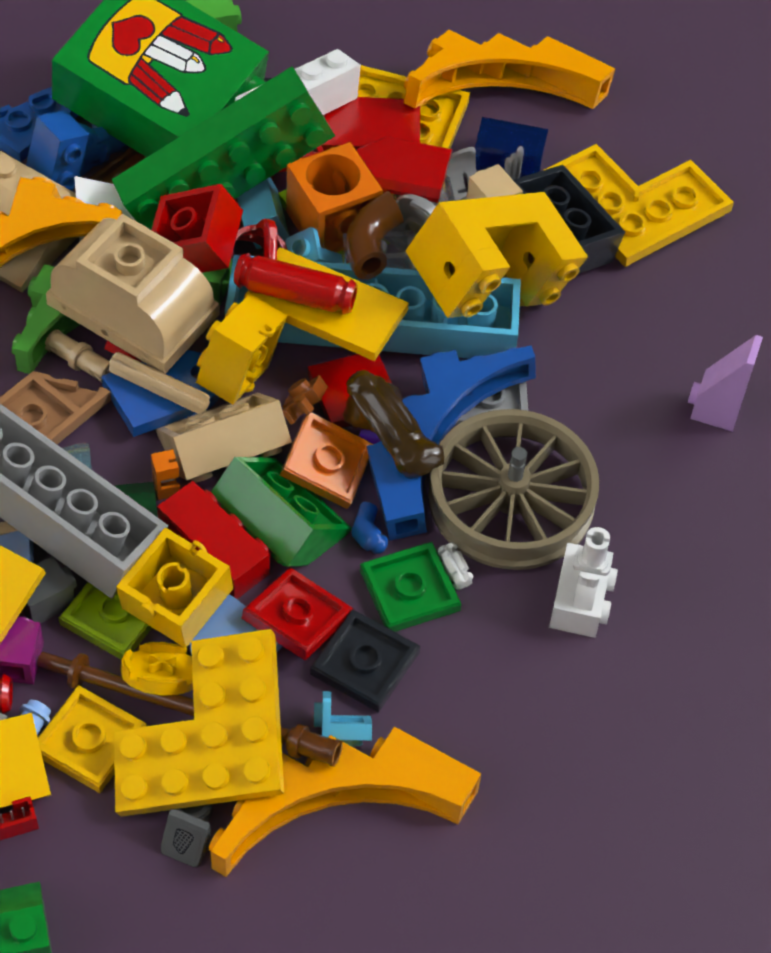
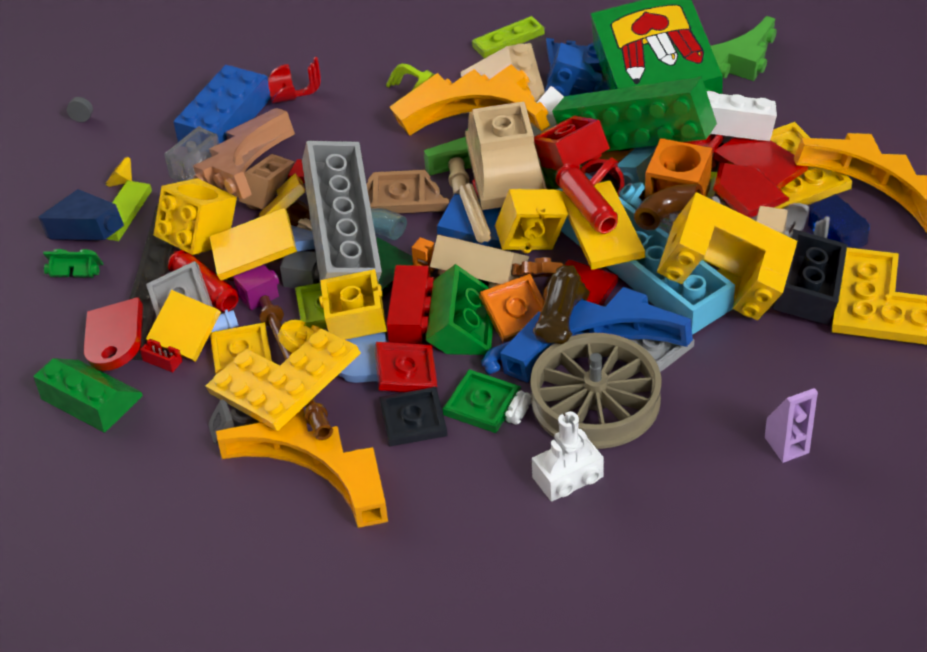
camera: 55 degrees right, 10 degrees down
medium azure bracket [314,691,372,747] -> none

